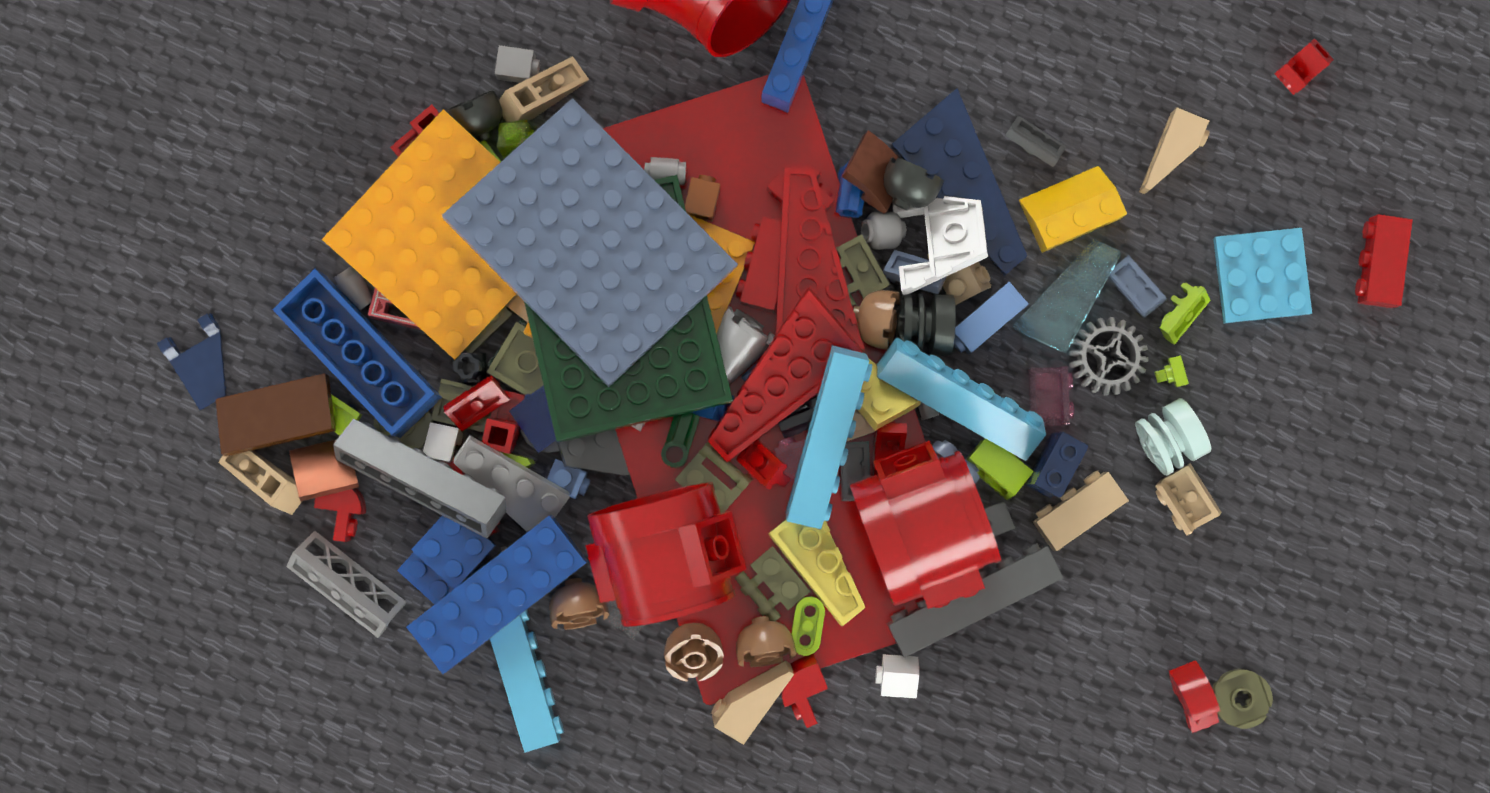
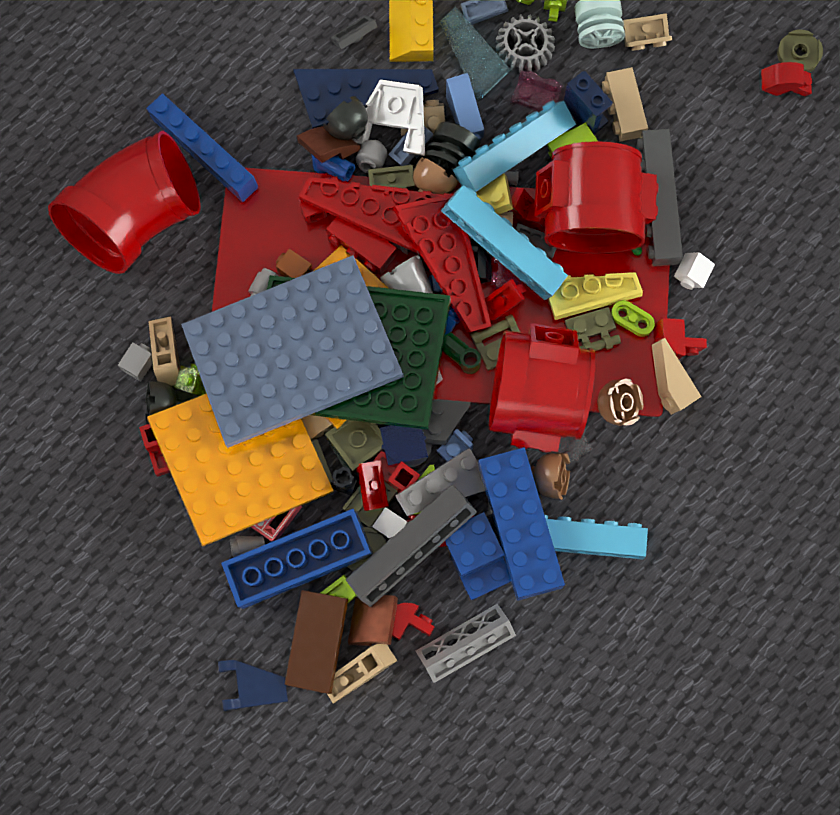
camera: 60 degrees left, 10 degrees down
medium nougat cylinder [736,616,797,667] -> none

